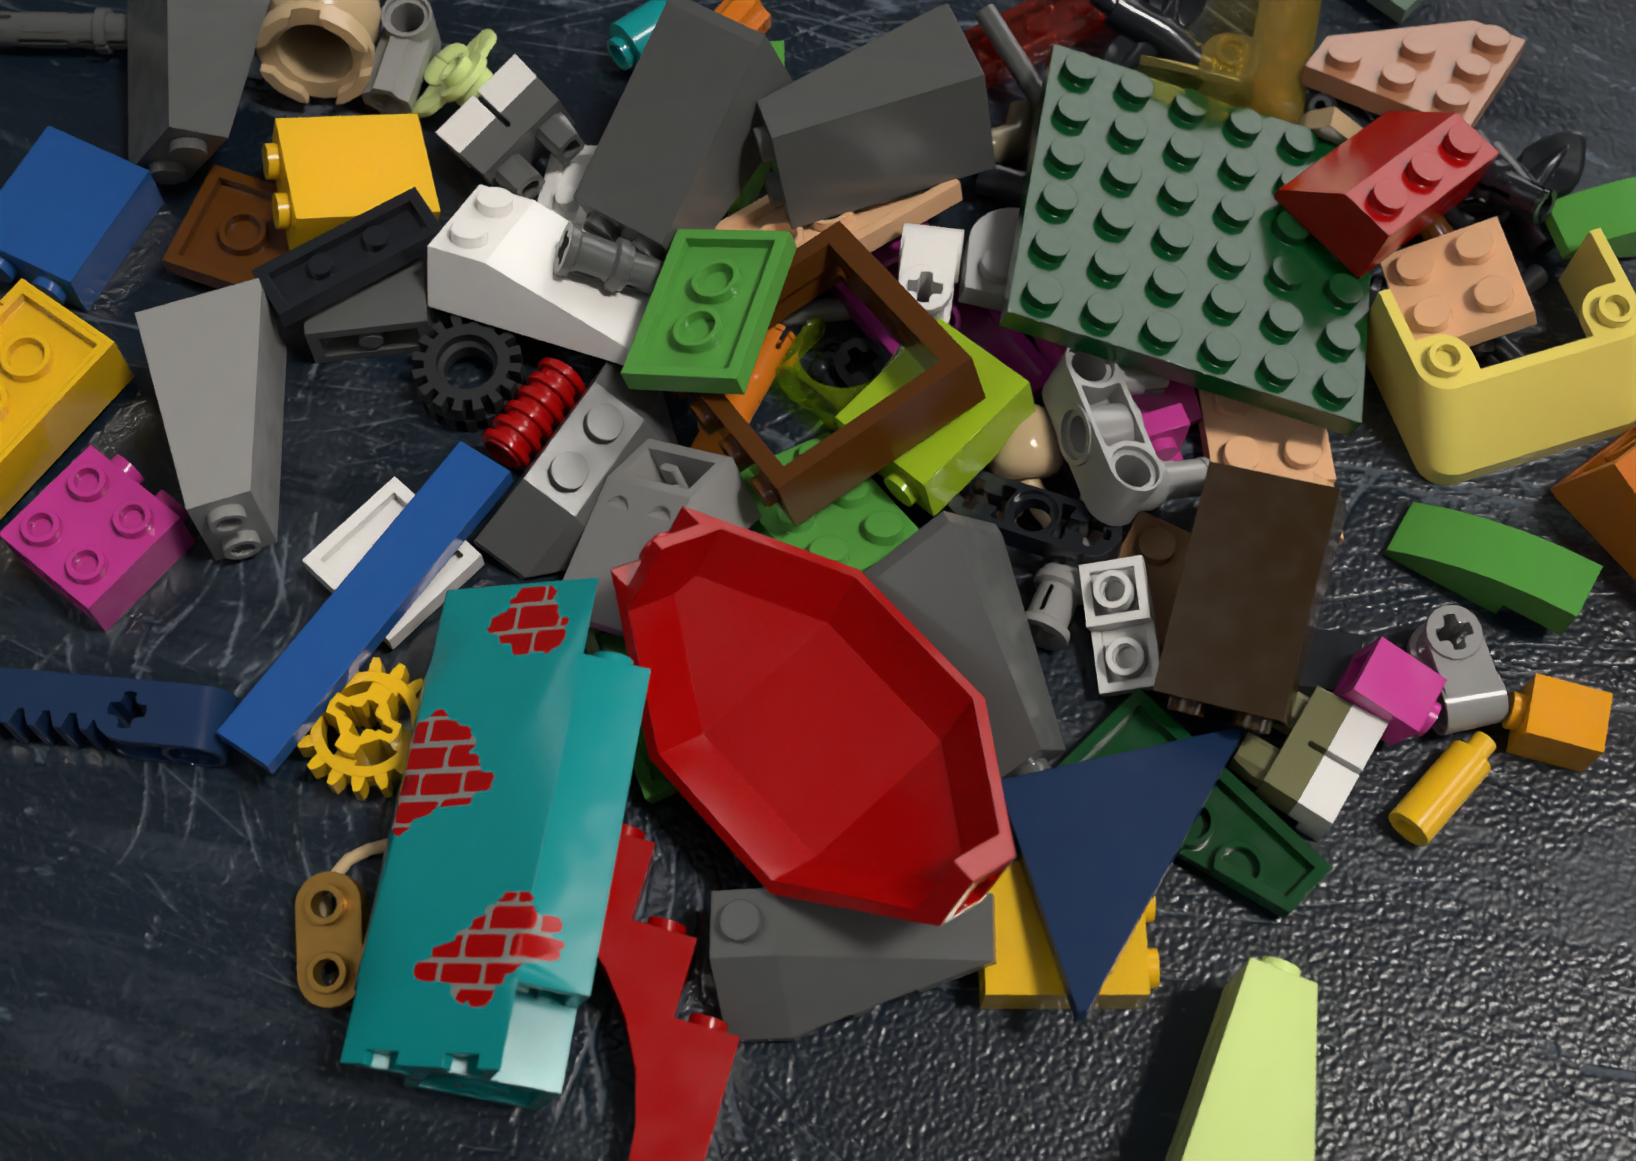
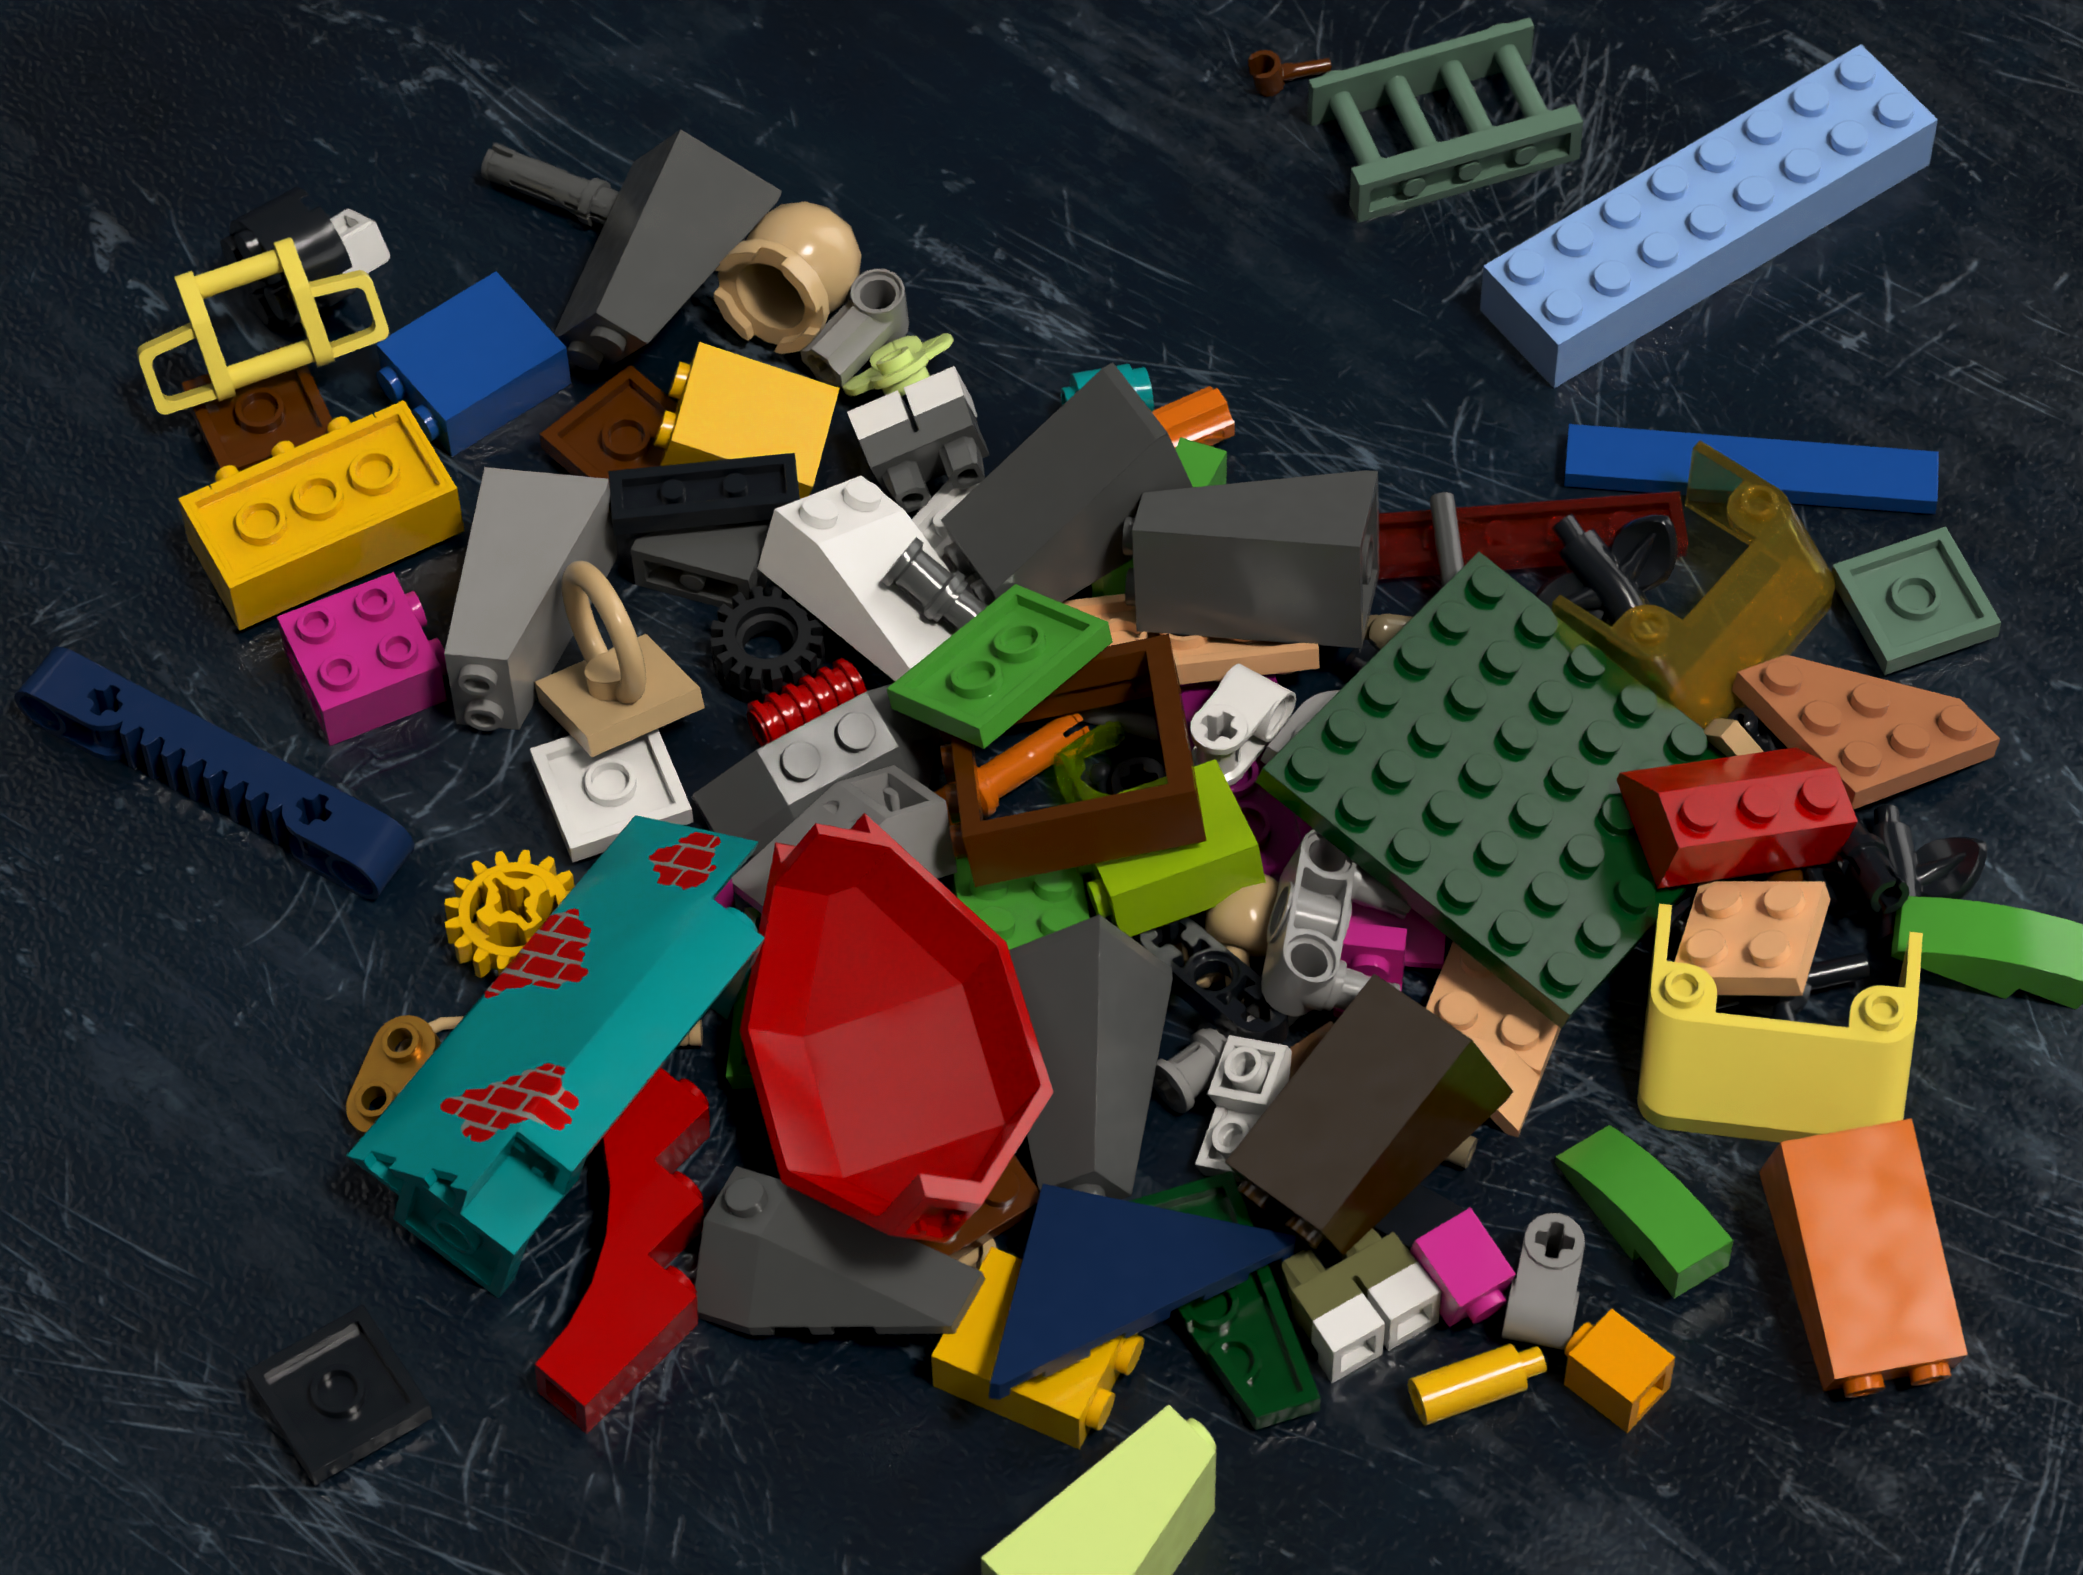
camera: 30 degrees right, 10 degrees down
blue tile [216,441,513,774] -> none
none -> tan tile [534,561,705,757]

